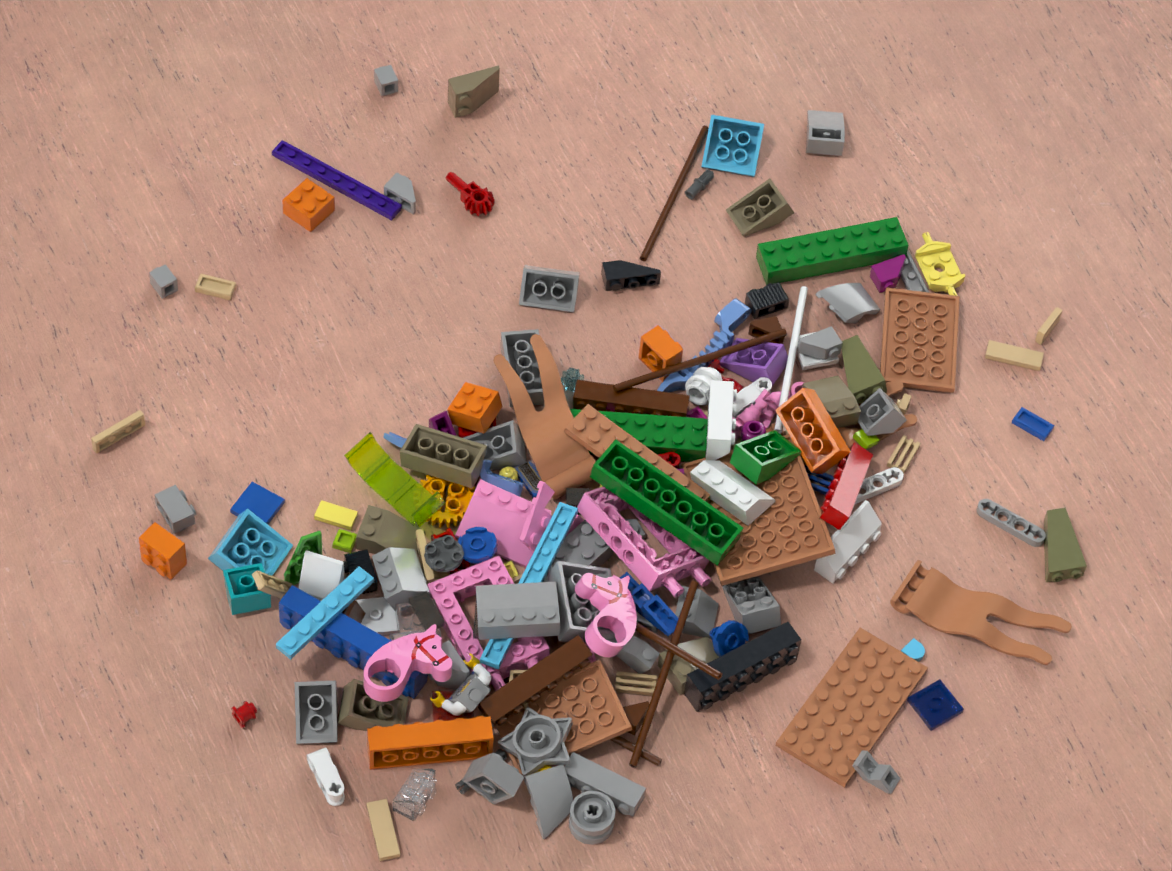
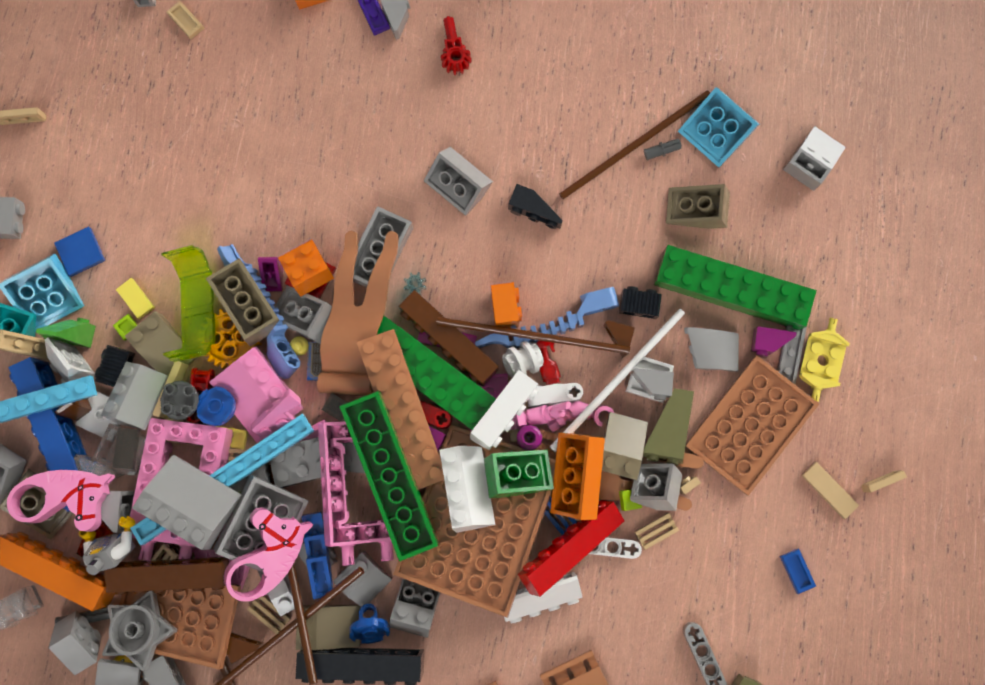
camera: 40 degrees right, 25 degrees up
medium lavender slope [719,338,788,386] -> none

